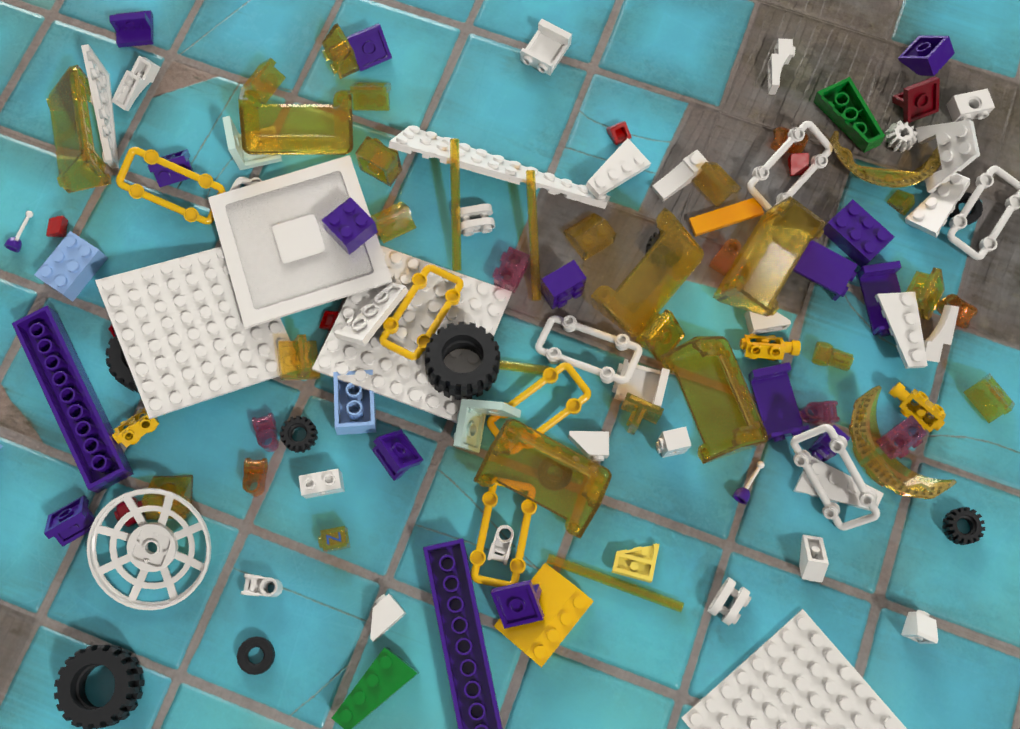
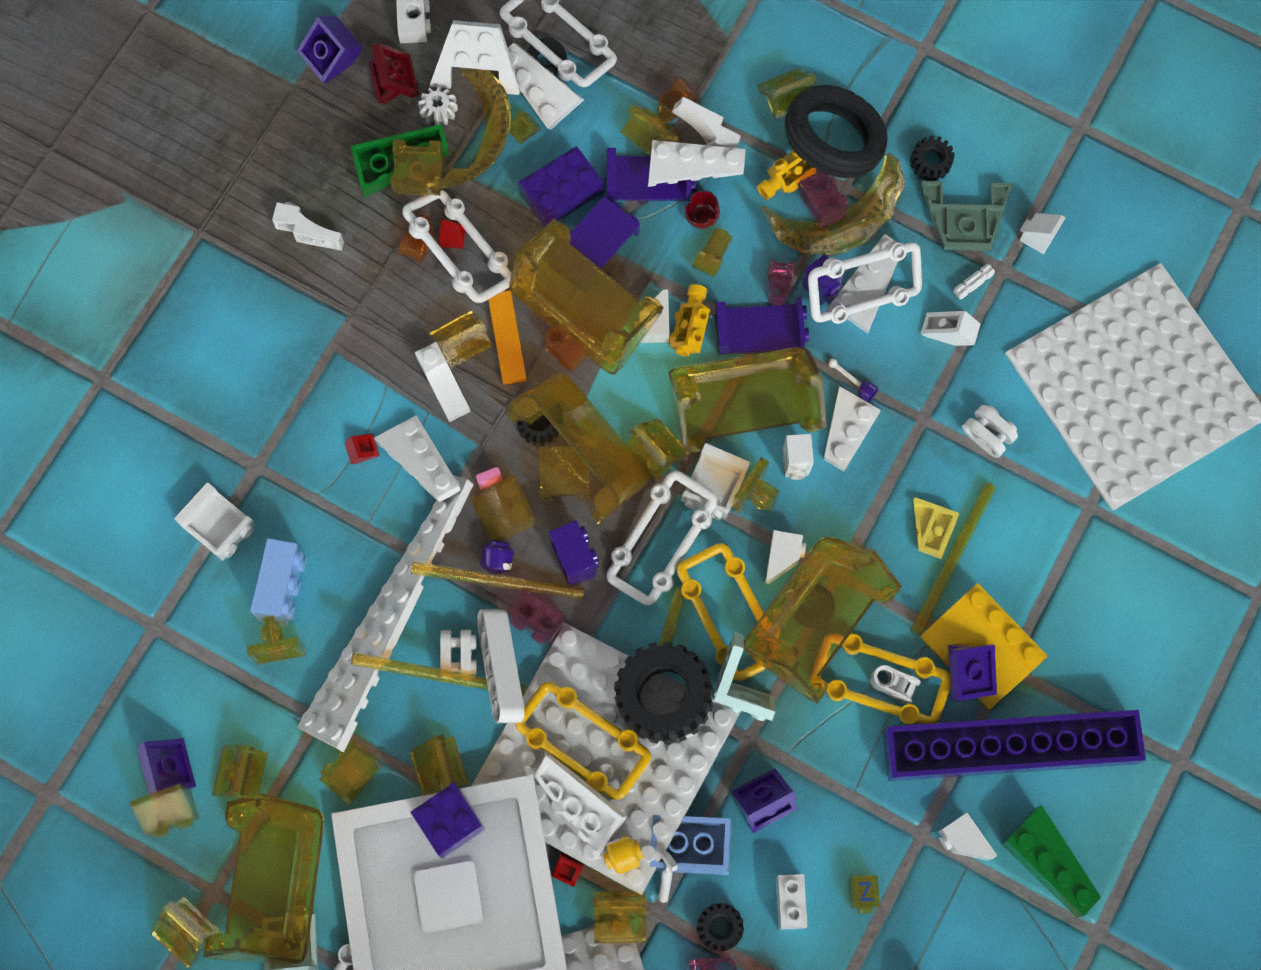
camera: 85 degrees left, 0 degrees up
none -> clear yellow bracket [247,616,306,665]
none -> light blue brick [250,538,307,626]
none -> clear yellow panel [391,139,443,196]
none -> bright pink tile [475,467,502,490]
none -> white beam [477,609,524,723]
none -> dark purple head [480,540,514,577]
none -> clear yellow panel [539,446,590,502]
none -> yellow head [603,836,644,874]
none -> white piece [658,851,678,903]
none -> dark red hair [685,190,720,229]
none -> black tyre [785,85,888,178]
none -> white wing [823,386,881,471]
none -> sand green wing [920,181,1012,251]
none -> white axle [953,264,995,299]

